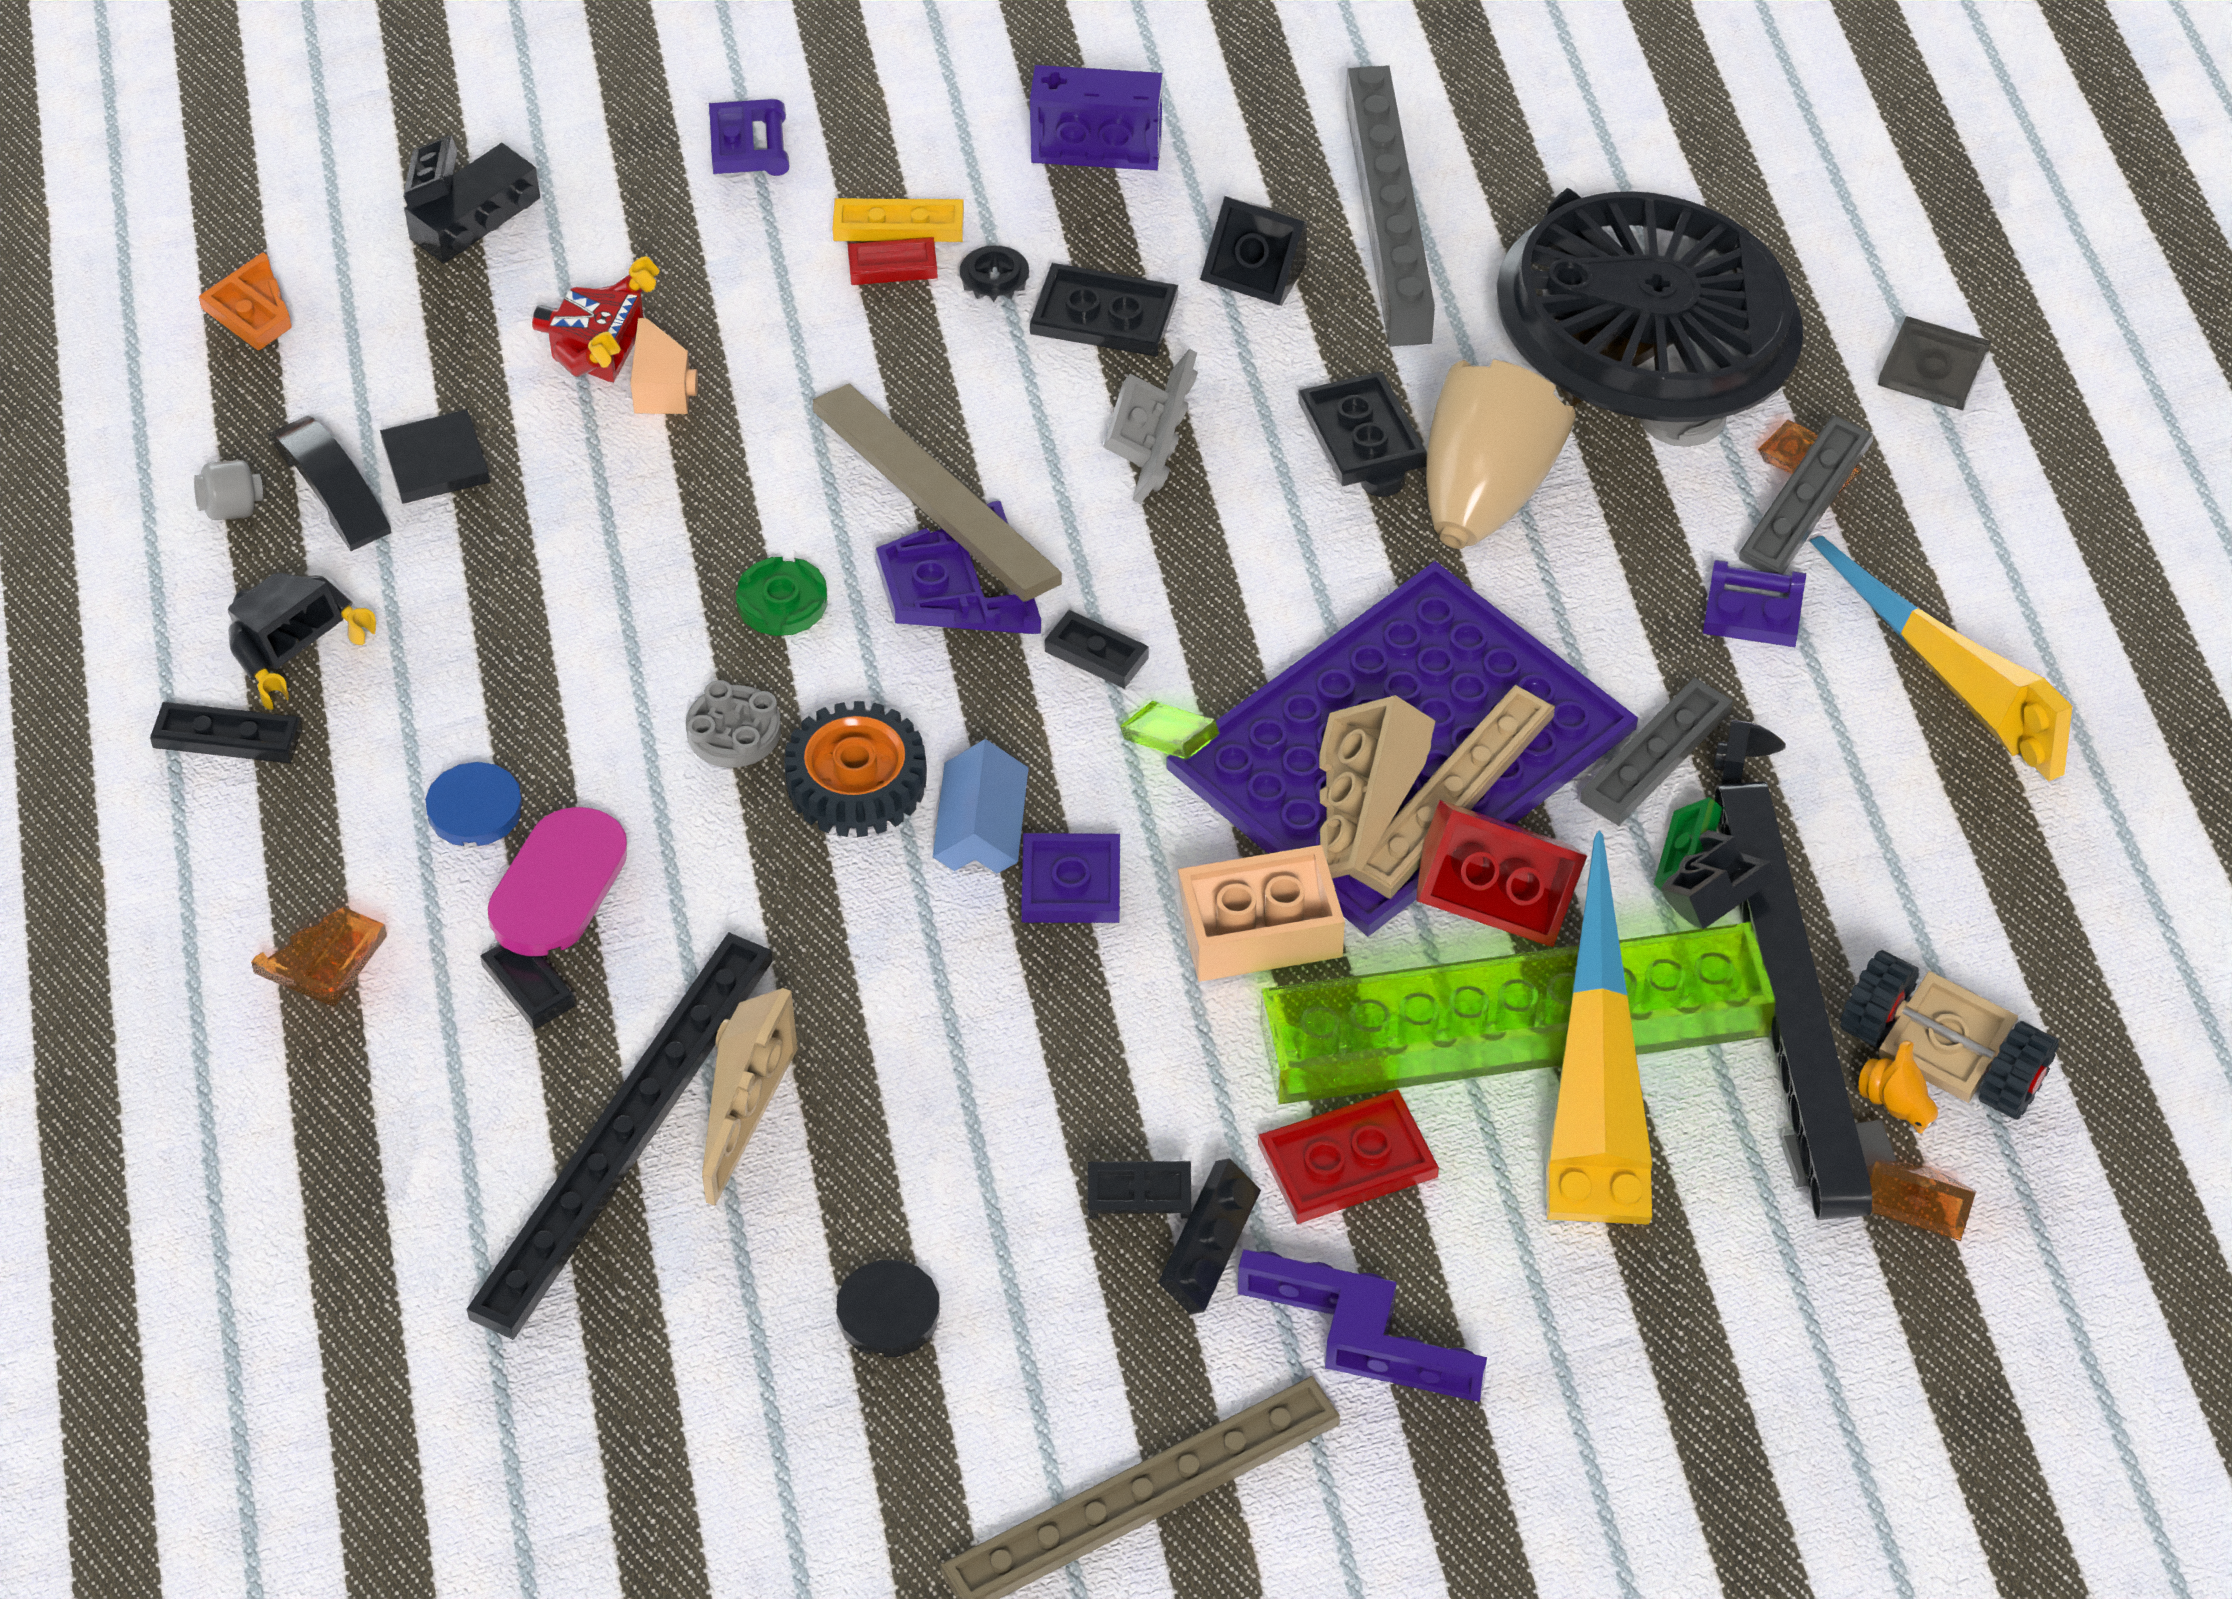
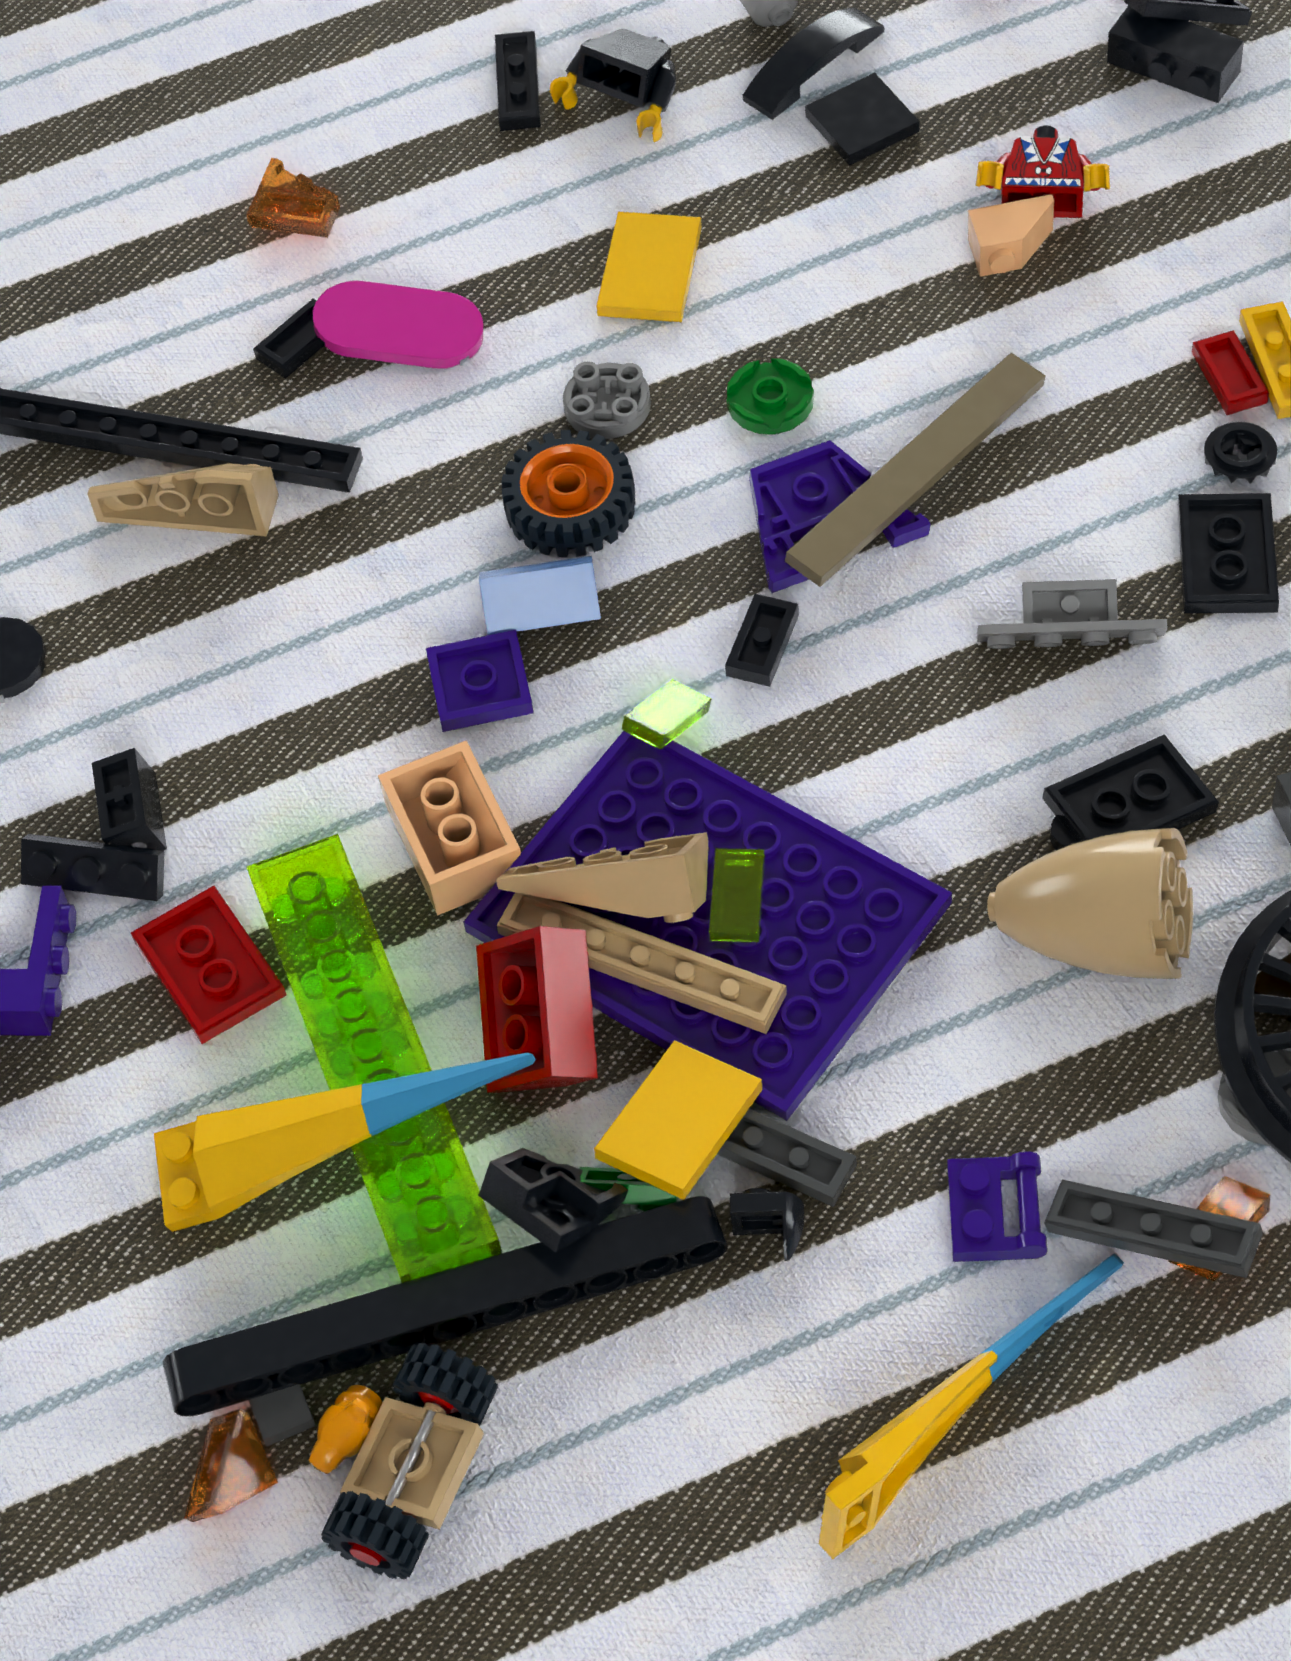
camera: 85 degrees right, 5 degrees up
blue tile [425,762,522,846] -> none
none -> yellow tile [594,1040,762,1200]
none -> yellow tile [596,212,702,322]
none -> clear neon green tile [709,848,765,942]

